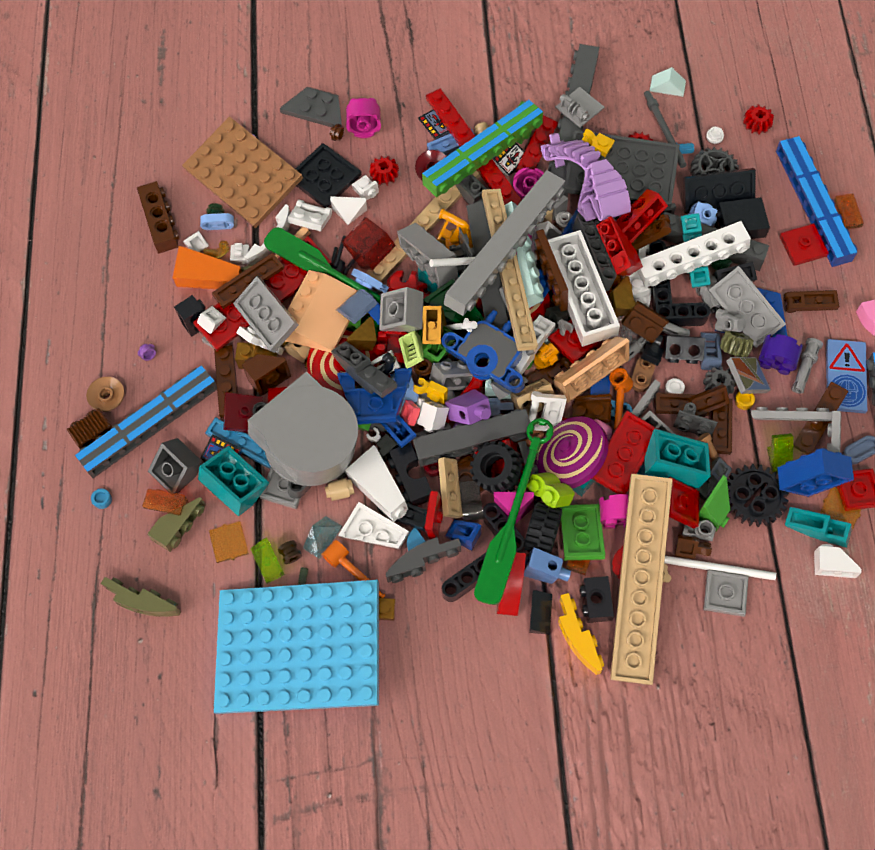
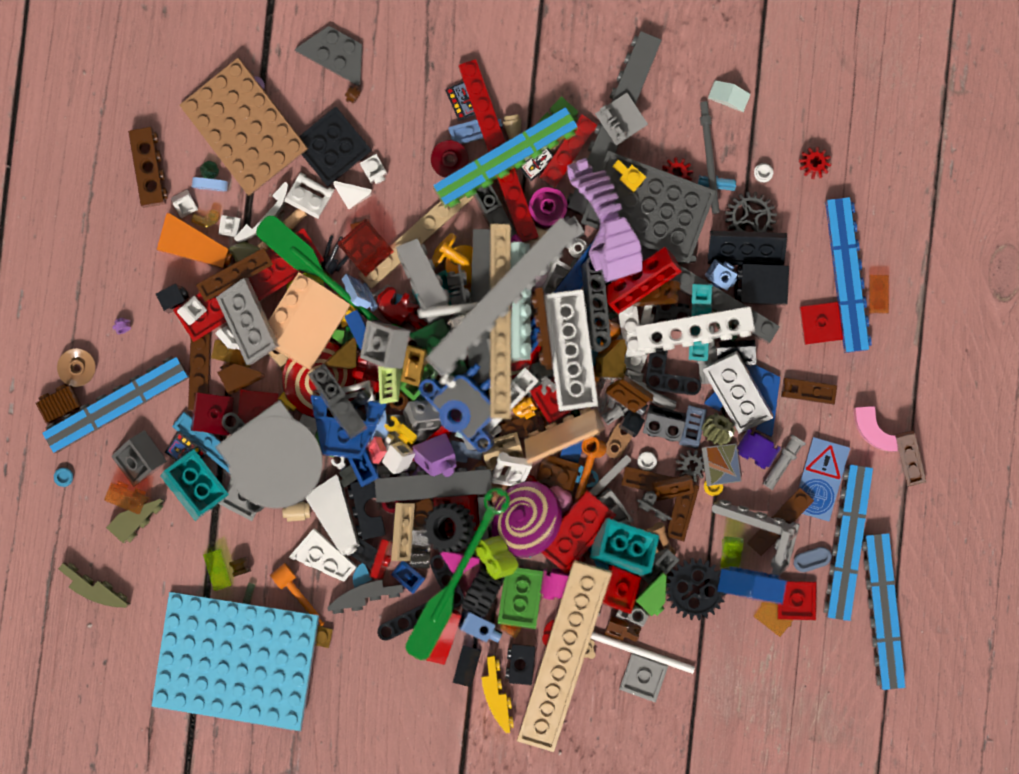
camera: 10 degrees right, 20 degrees up
clear yellow piece [209,521,249,563] -> none
clear light blue slope [303,516,342,559] -> none
sand blue piece [336,289,378,324] -> none
dark pink brick [346,98,381,138] -> none
red gear [369,155,399,186] -> none
red slope [596,216,643,276] -> none
light grey plate [715,309,746,332] -> none
teal slope [785,507,852,548] -> none
white slope [814,544,861,578] -> none

